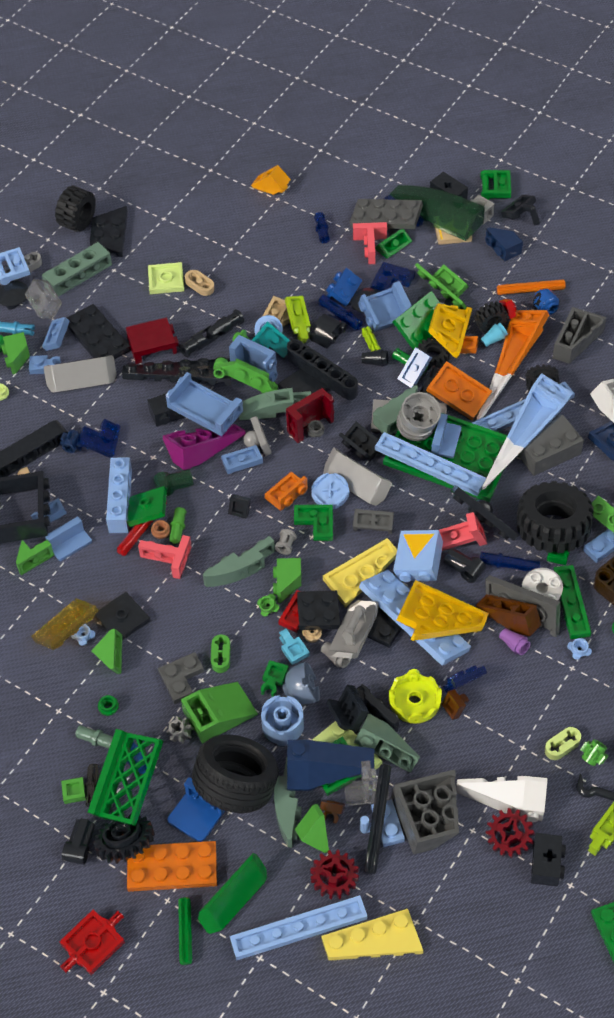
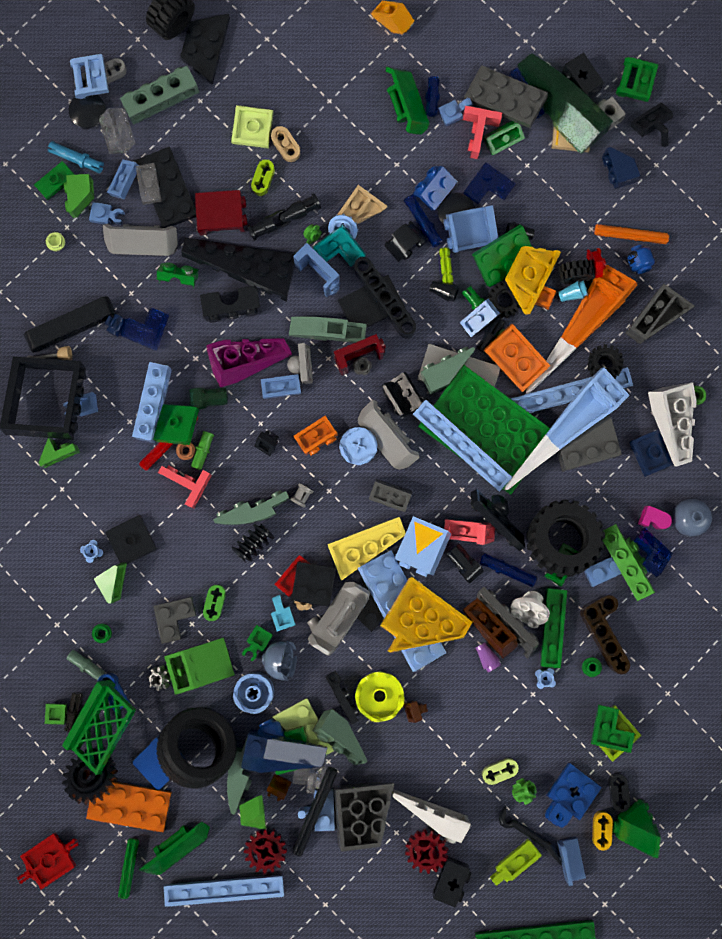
camera: 10 degrees right, 30 degrees up
clear yellow plate [31,598,99,650] -> none
medium blue panel [45,516,92,561] -> none
black piece [62,818,95,865] -> none
medium blue panel [166,372,243,436] -> none
bright green plate [213,358,278,393] -> none
bright green plate [257,594,280,617] -> none
bright green slope [273,558,301,603] -> none
lime hinge [285,296,311,343] -> none
green plate [294,505,333,541] -> none
light yellow wing [321,909,423,960] -> none
black bracket [326,684,369,732] -> none
light grey wheel [396,392,441,441] -> none
bright green bracket [415,263,469,310] -> none
medium blue panel [431,413,461,459] -> none
clear blue plate [443,665,487,694] -> none
none -> clear plate [135,163,162,205]
none -> green piece [157,262,199,288]
none -> black piece [231,523,275,563]
none -> lime beam [251,159,275,196]
none -> green piece [385,66,429,135]
none -> medium blue plate [438,98,473,126]

